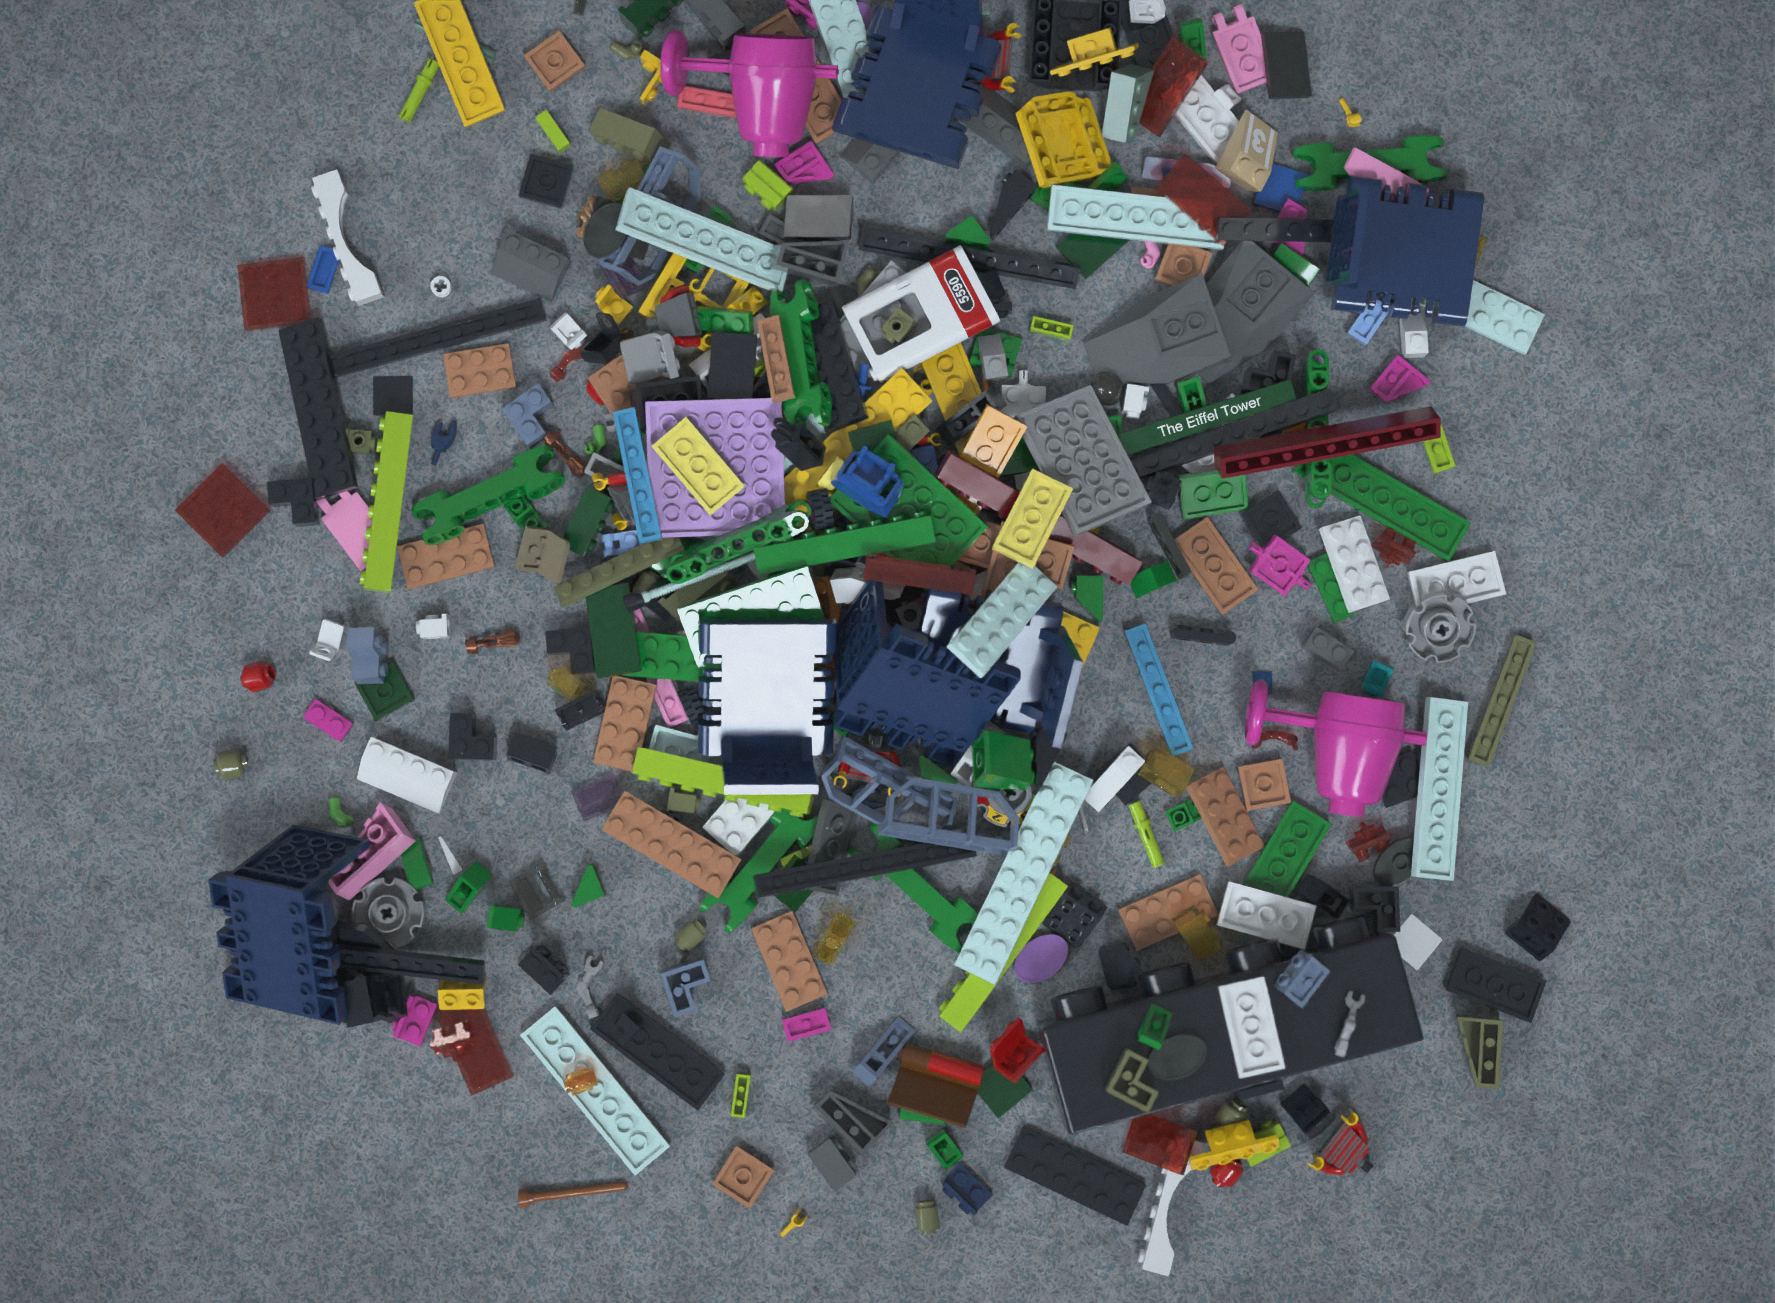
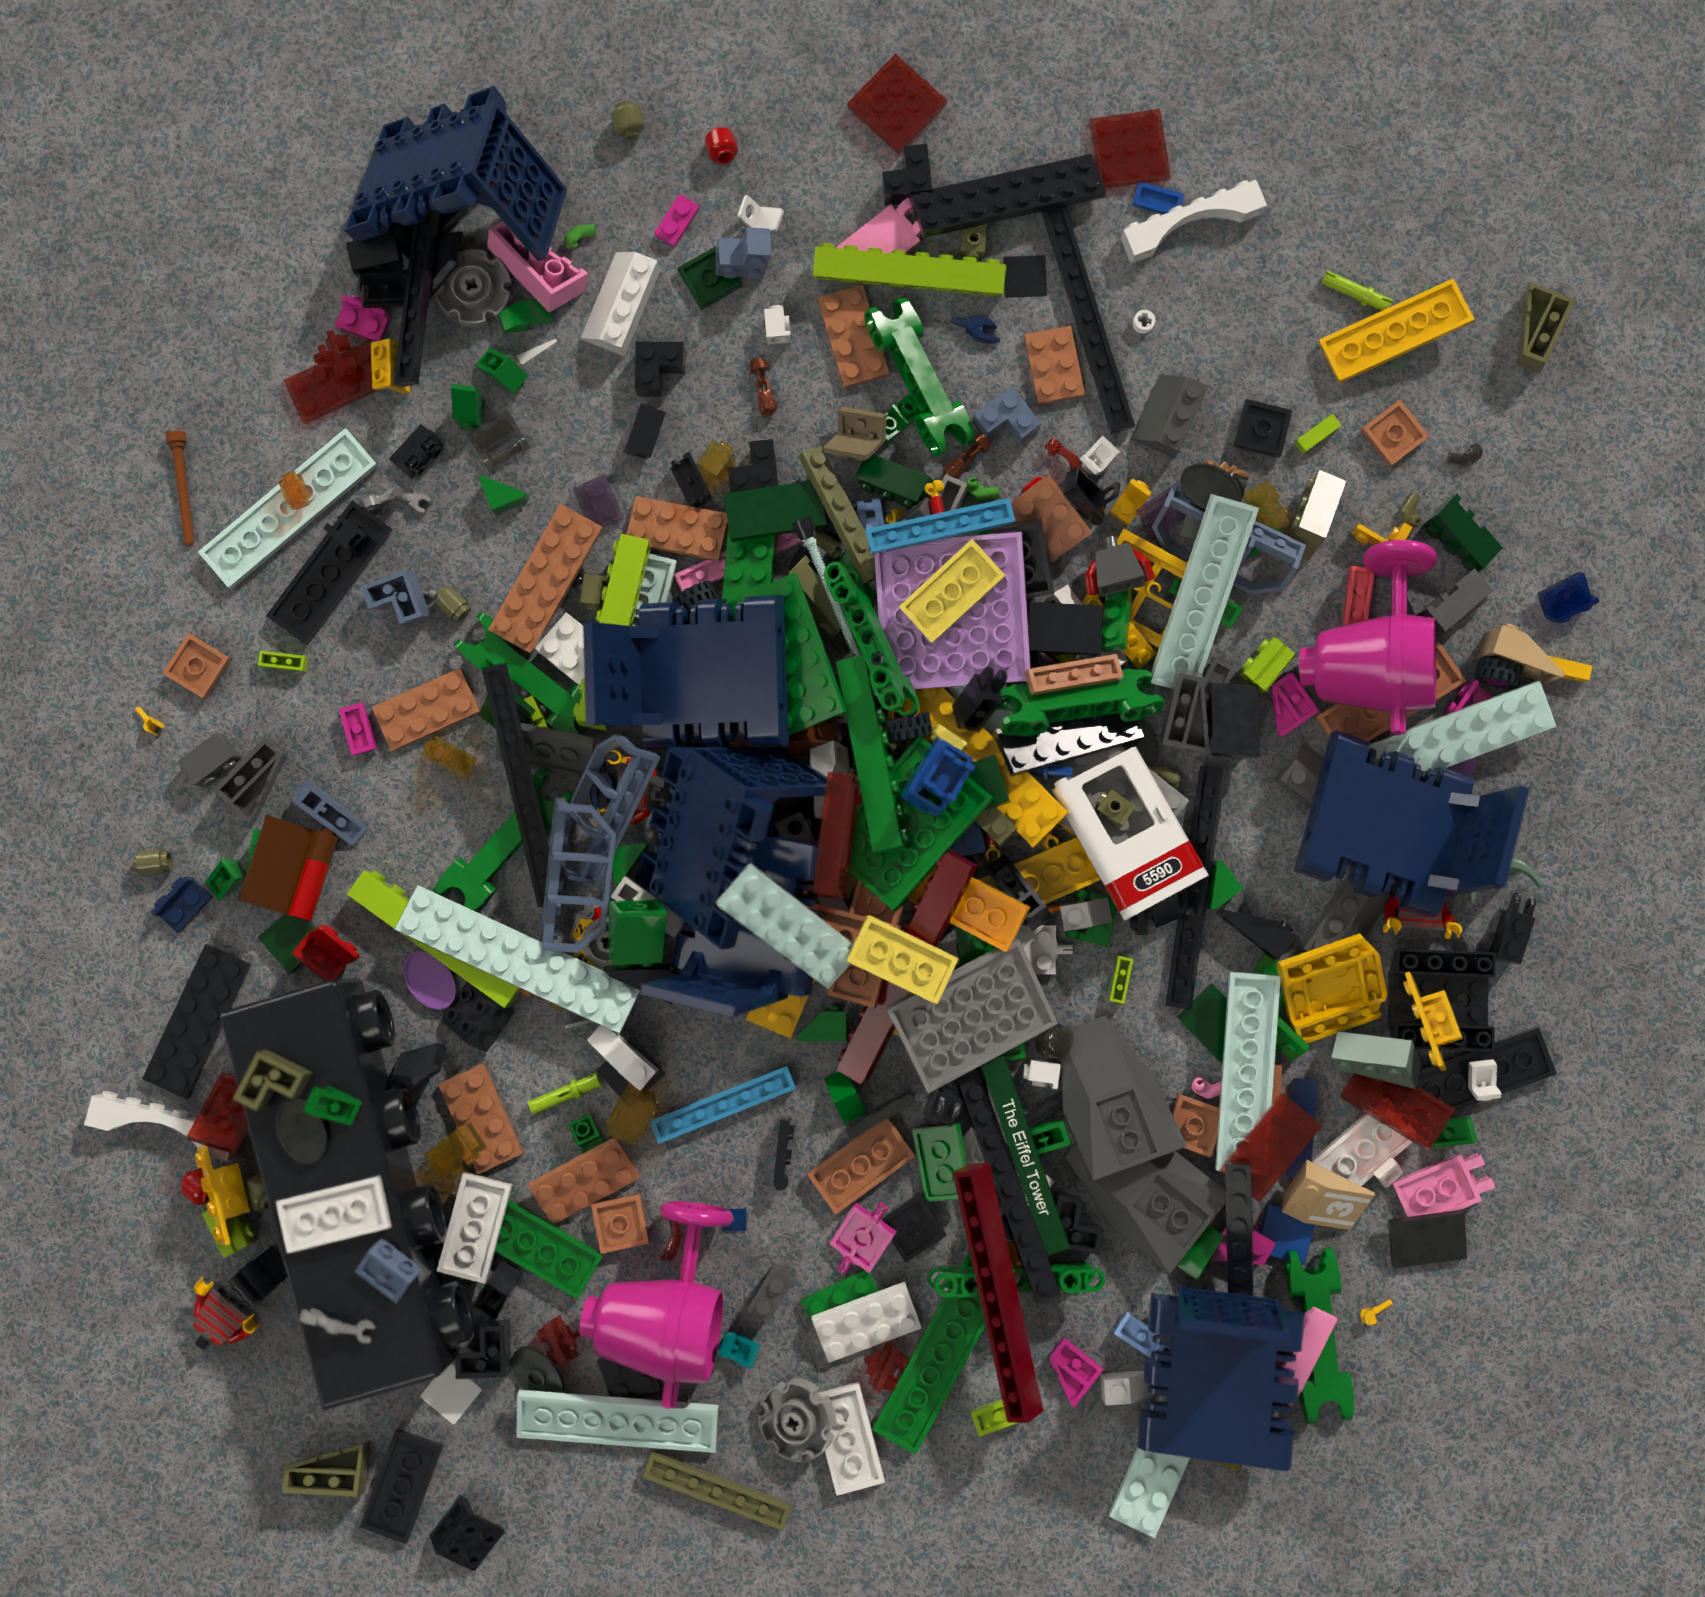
camera: 90 degrees right, 0 degrees up
light grey bracket [620,330,680,384] -> none

